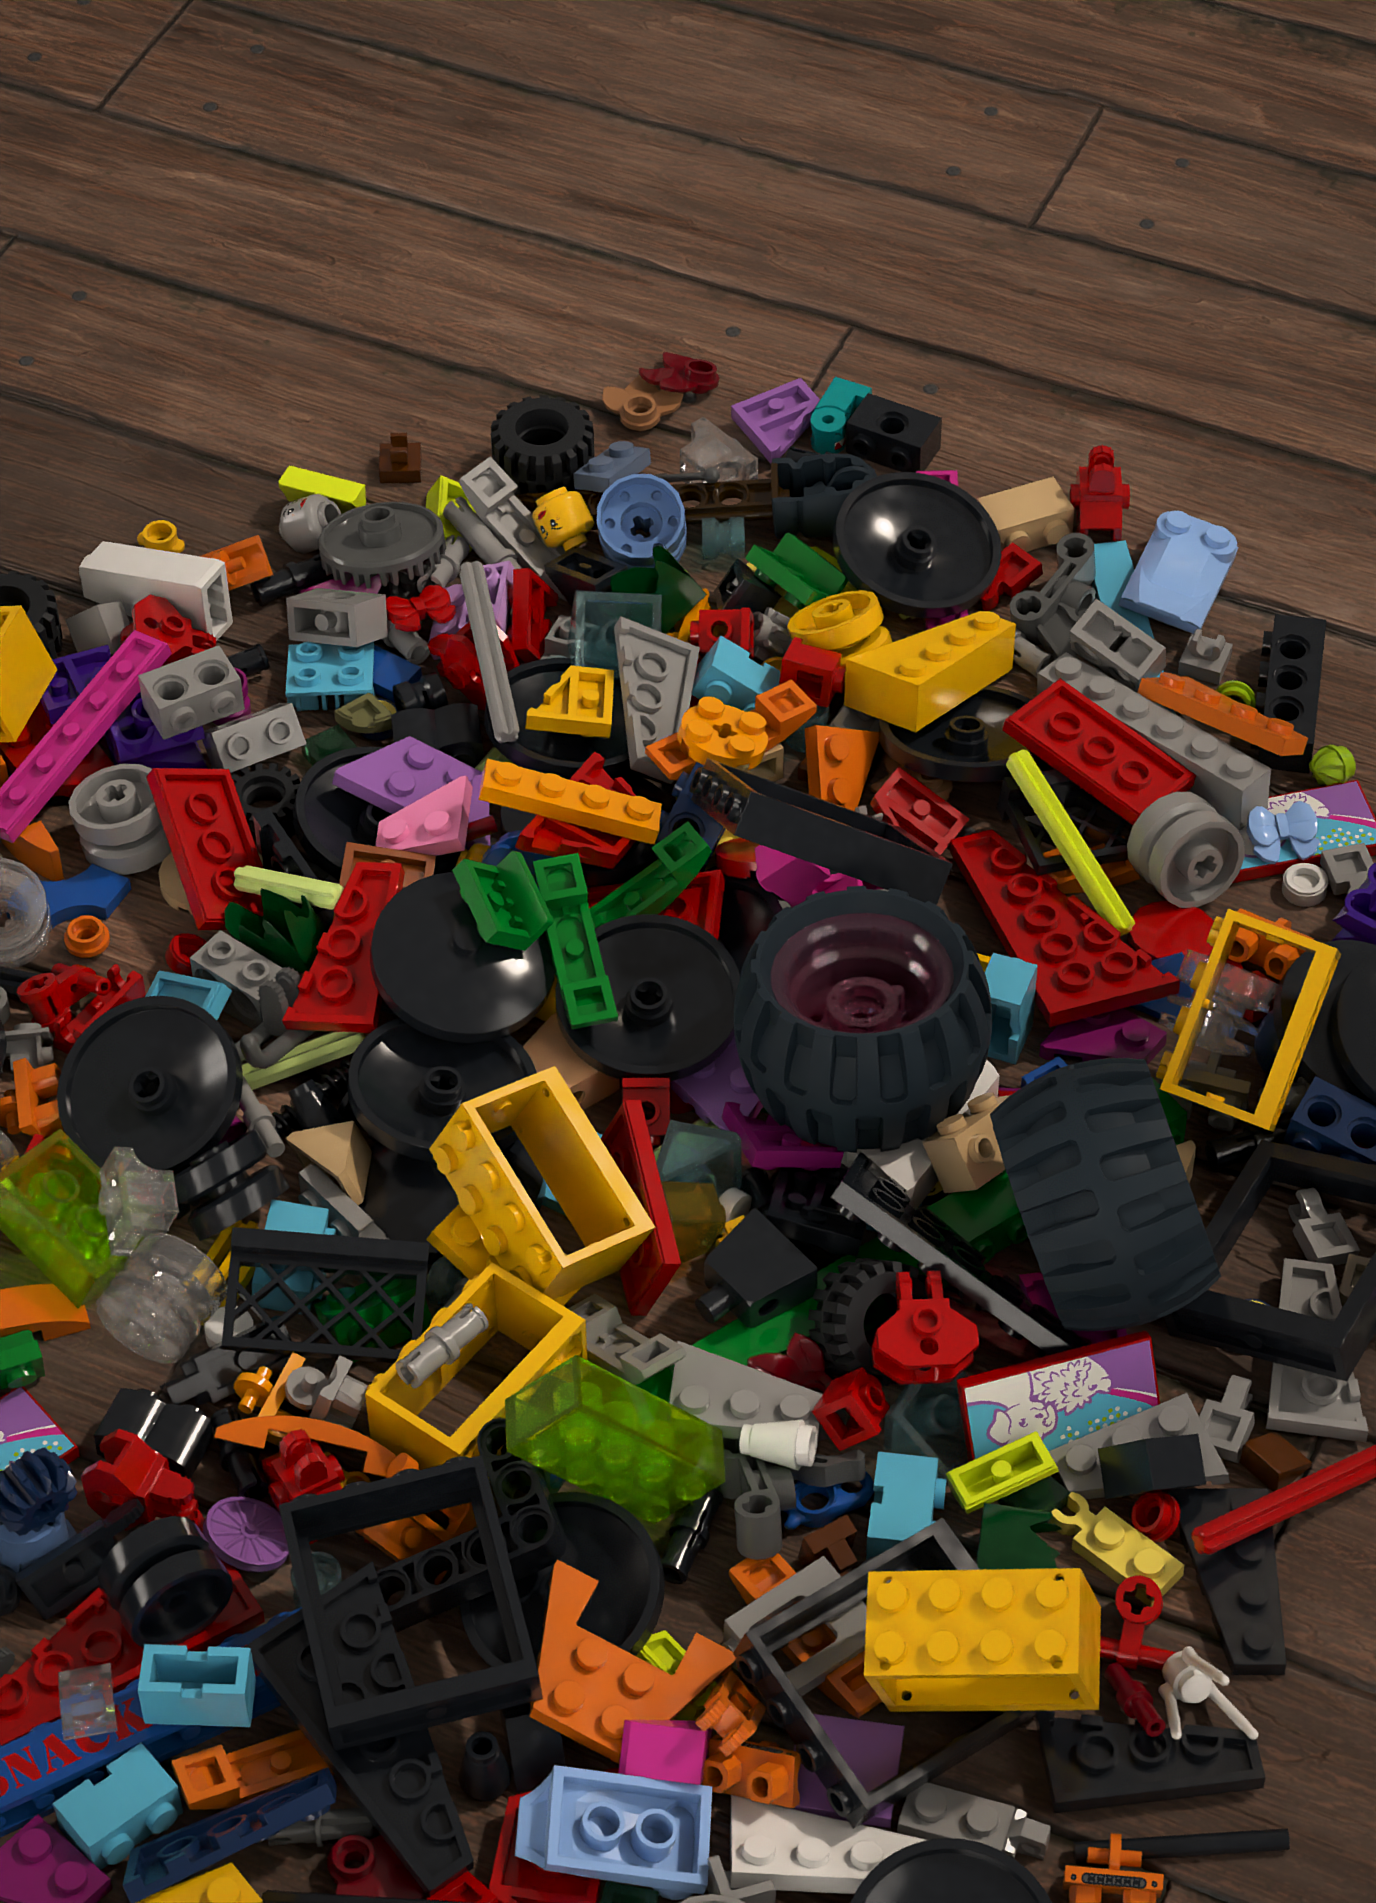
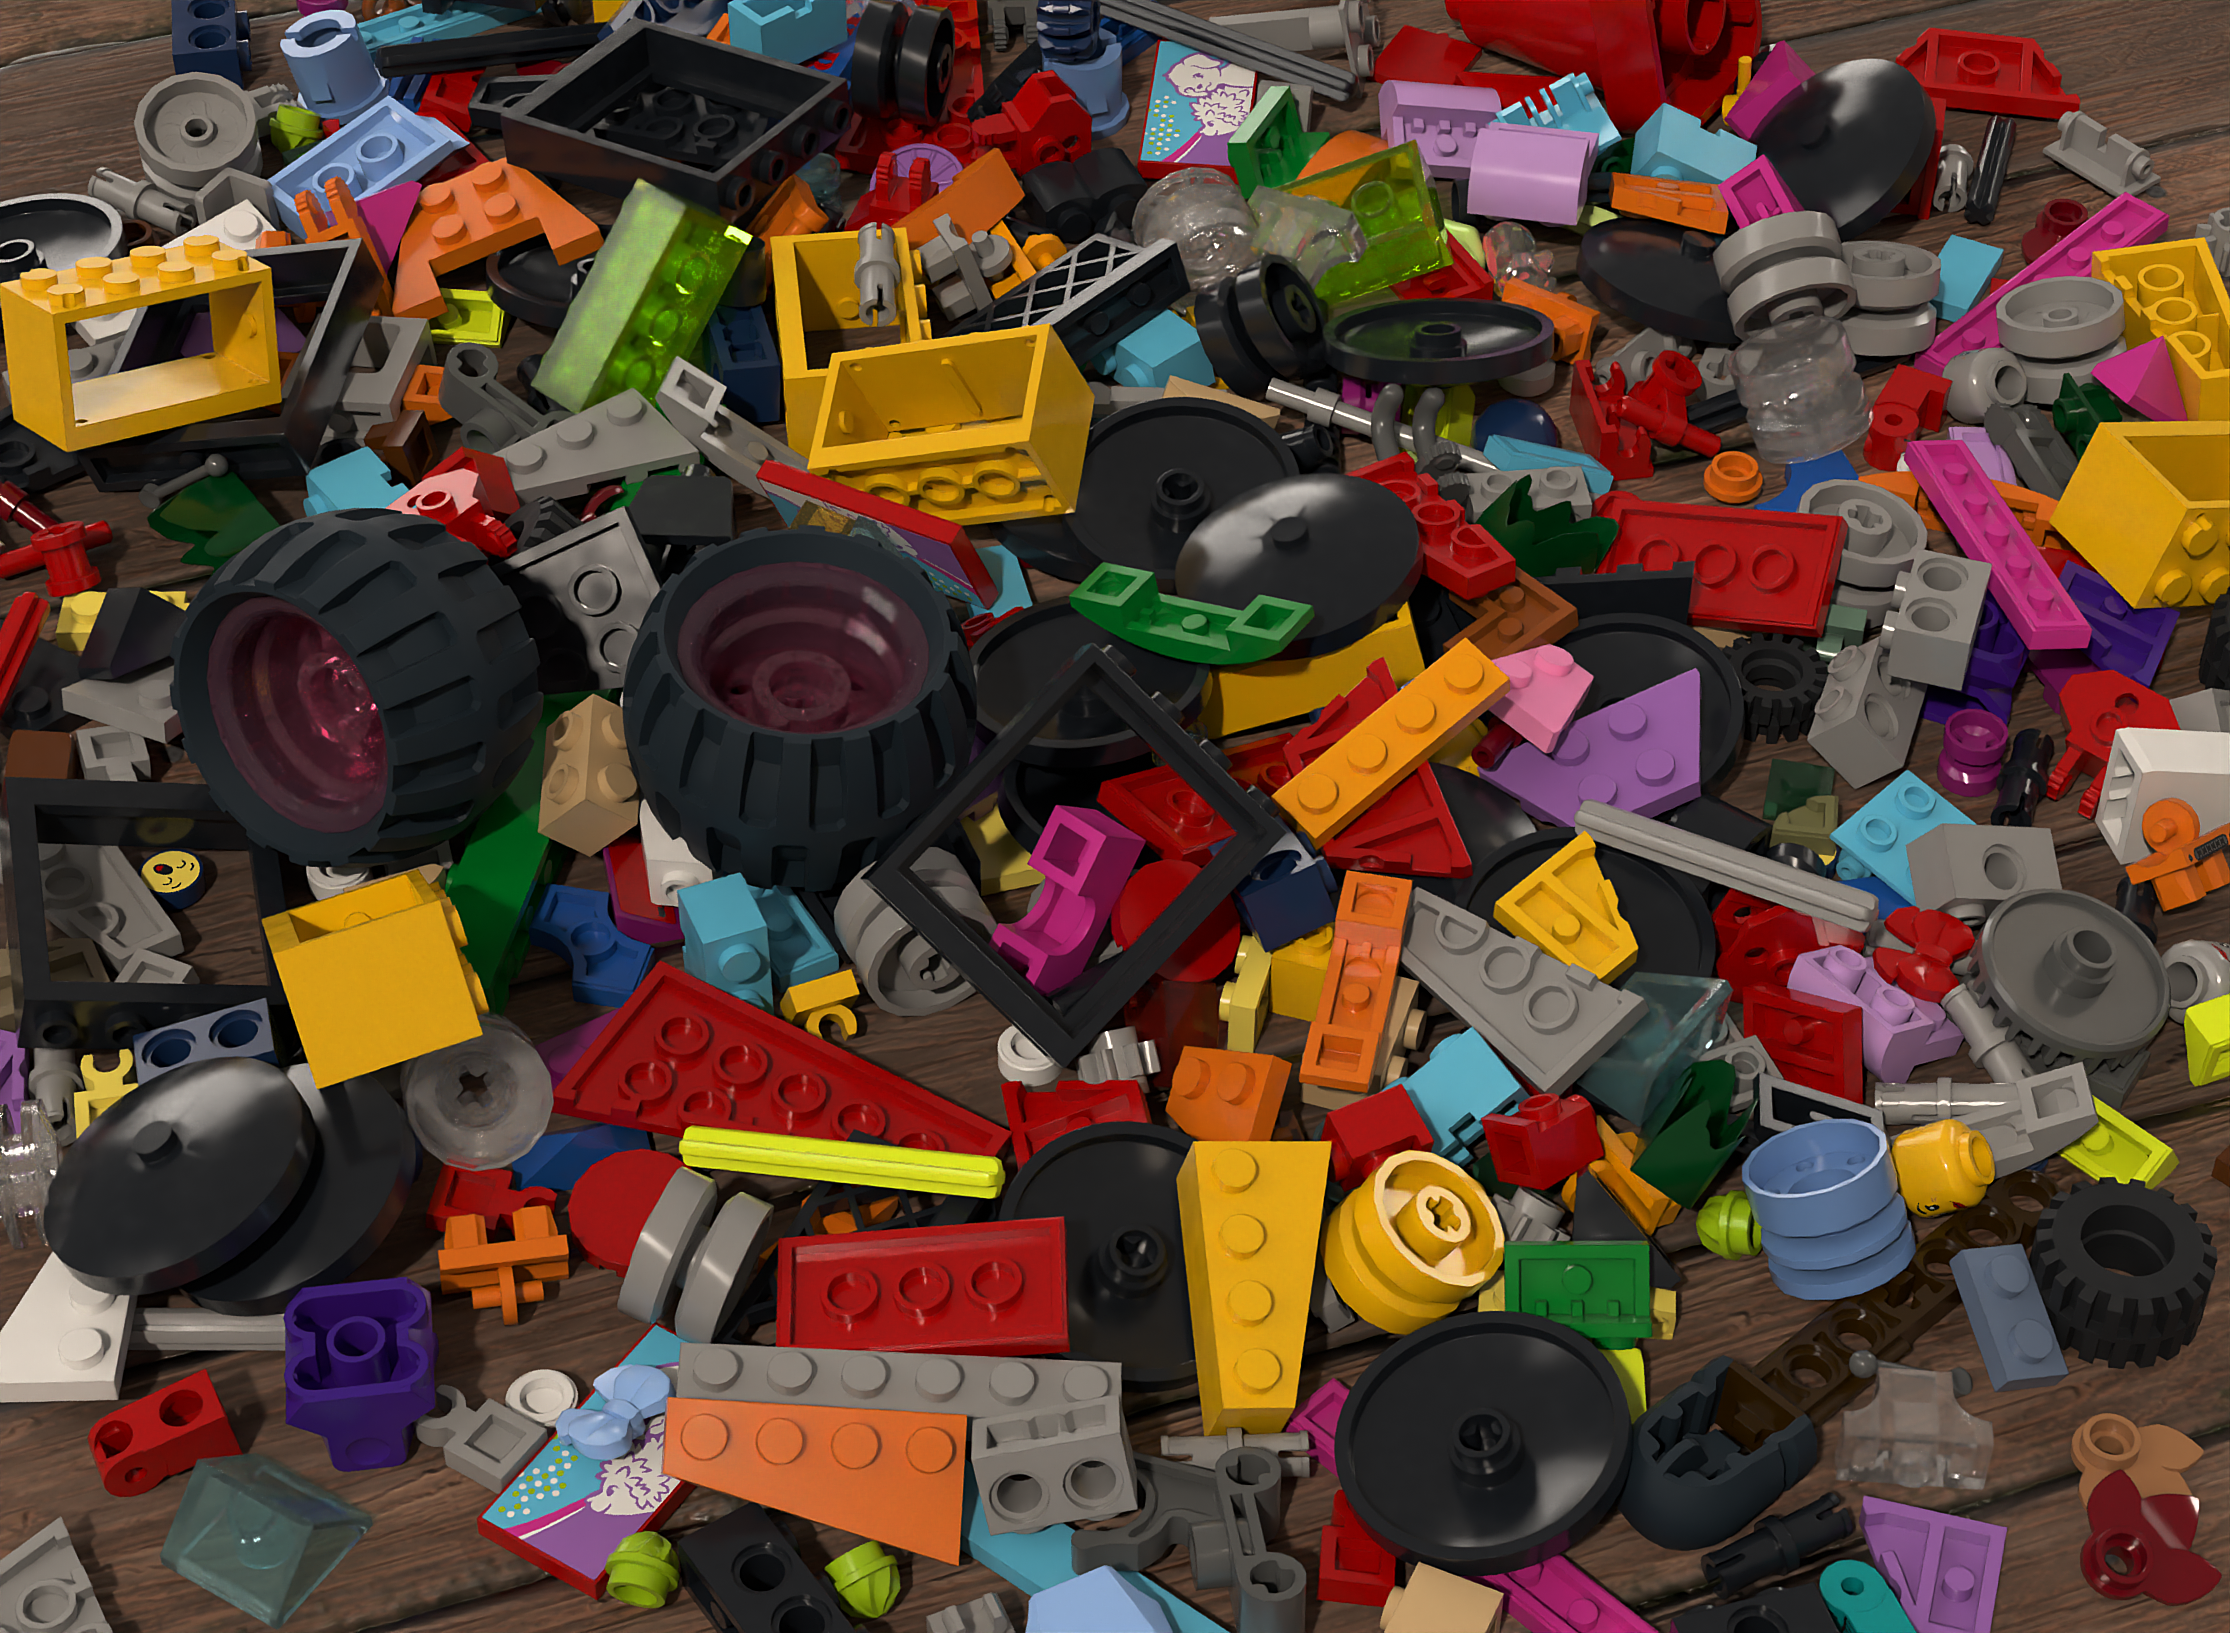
camera: 135 degrees right, 5 degrees down
yellowish green axle [233,865,344,910] -> none
green bracket [452,851,553,951] -> none
green slope [590,821,712,929] -> none
light orange plate [677,696,768,770] -> none
clear light blue wheel [702,517,745,559] -> none
white cone [740,1420,817,1471] -> none

